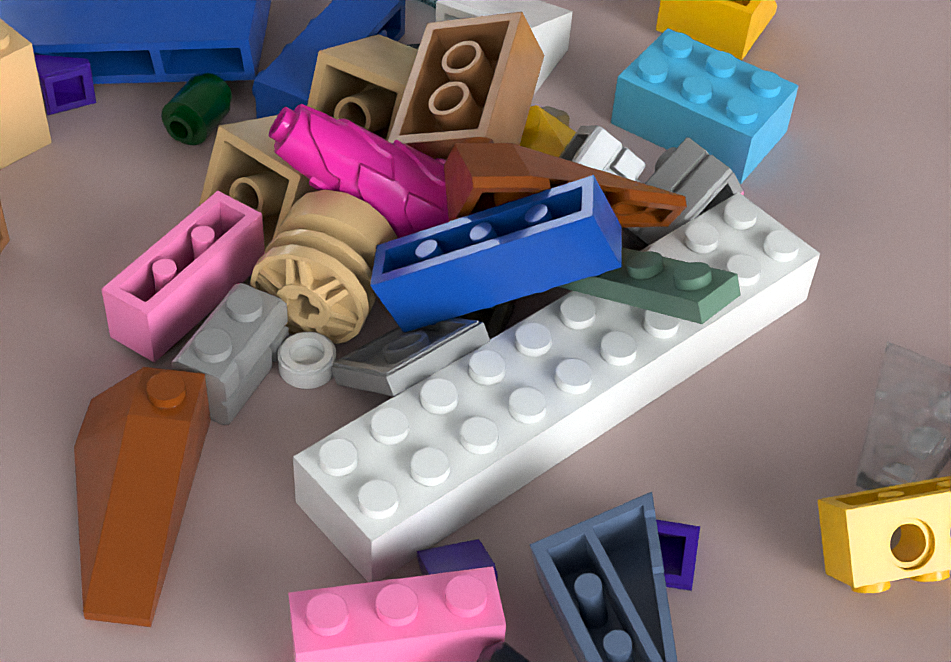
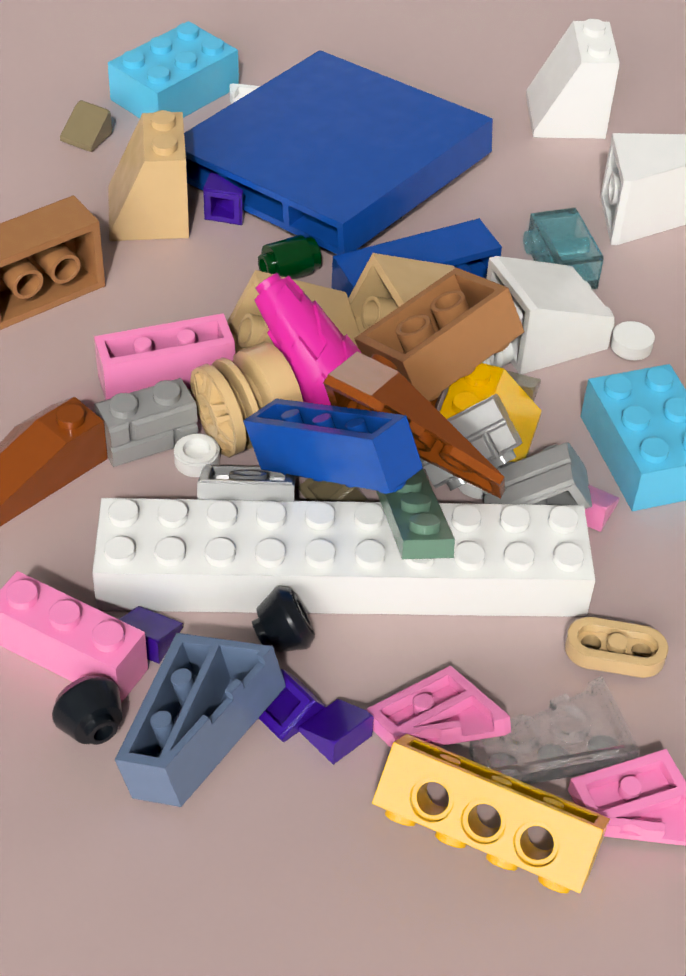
camera: 40 degrees right, 0 degrees up
none -> black cone [252,586,315,652]
none -> dark purple slope [299,699,374,765]
none -> bright pink wing [365,666,511,747]
none -> tan plate [565,617,669,678]
none -> white tile [610,321,655,361]

